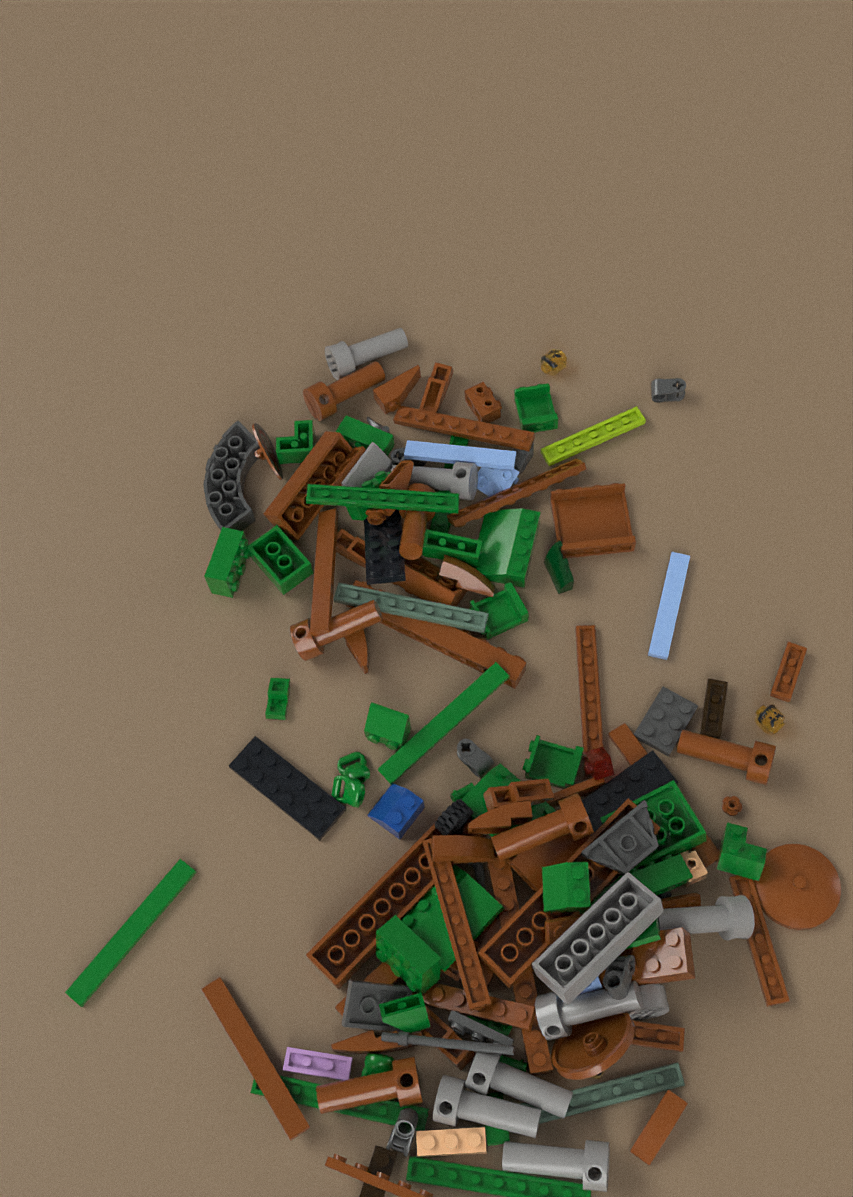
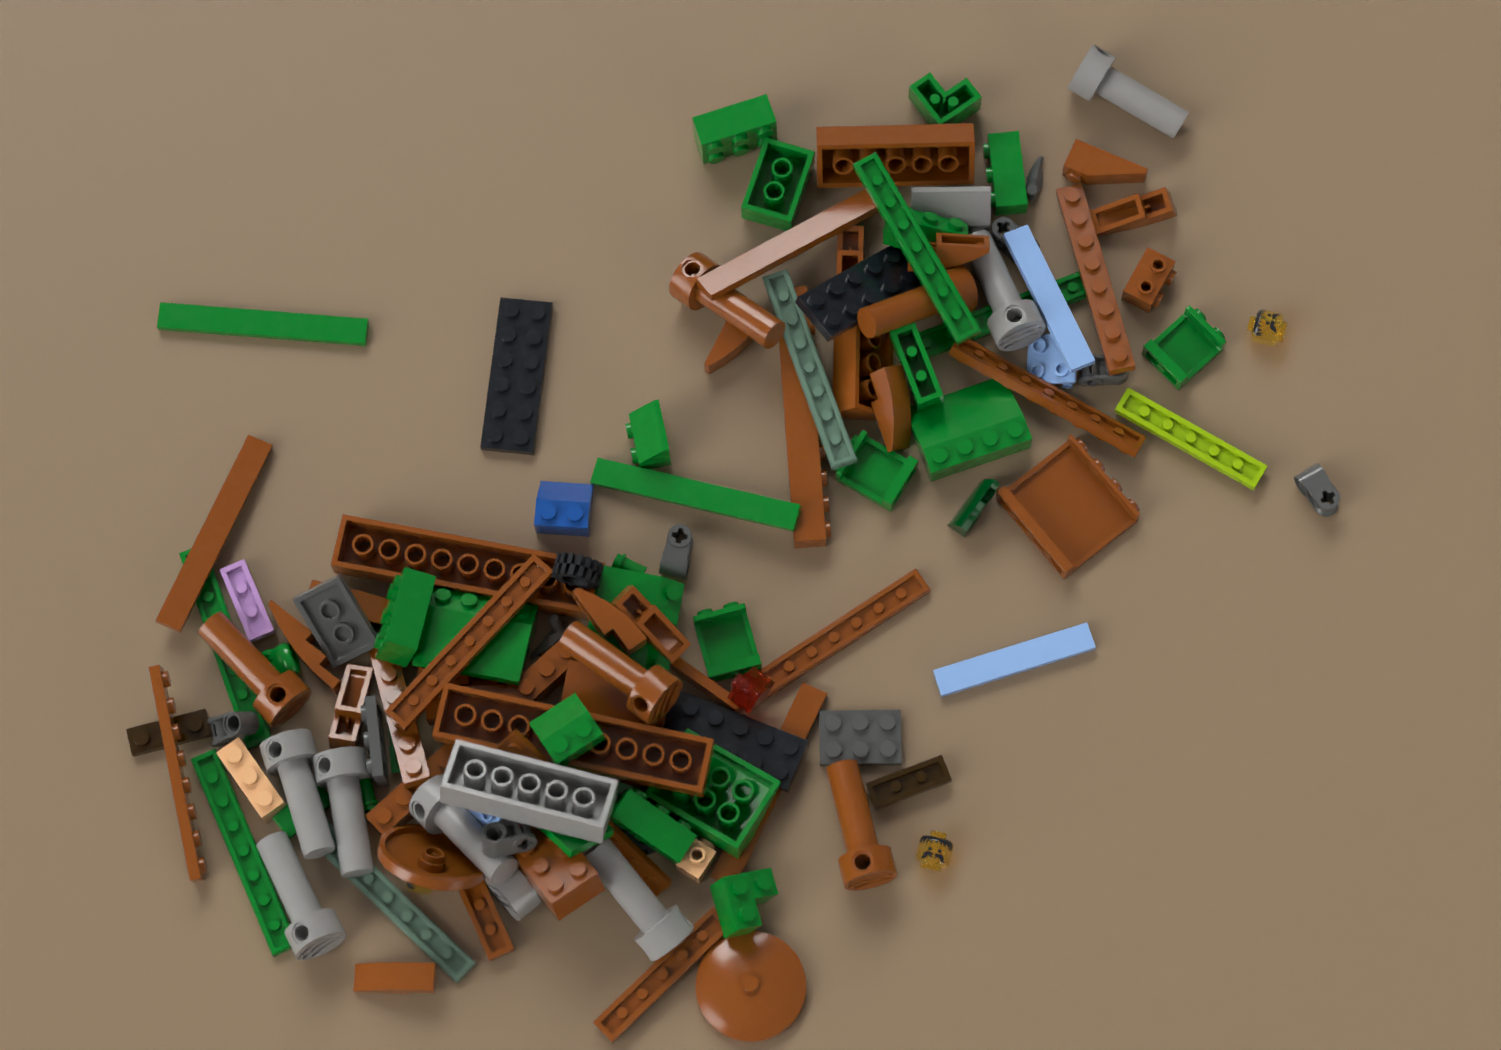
camera: 55 degrees right, 10 degrees up
dark grey brick [203,421,260,531] -> none
shield [252,423,283,480] -> none
green slope [265,678,290,720] -> none
dark orange piece [303,361,385,421] -> none
dark orange plate [325,446,366,486] -> none
green piece [332,775,366,808] -> none
green piece [337,751,370,783] -> none
dark orange plate [366,508,386,525] -> none
green slope [379,992,430,1033] -> none
dark grey bar [381,1031,515,1055] -> none
dark orange slope [430,835,495,864] -> none
dark grey wing [581,800,659,875] -> none
dark orange plate [722,796,742,816] -> none
dark orange plate [770,642,807,702] -> none

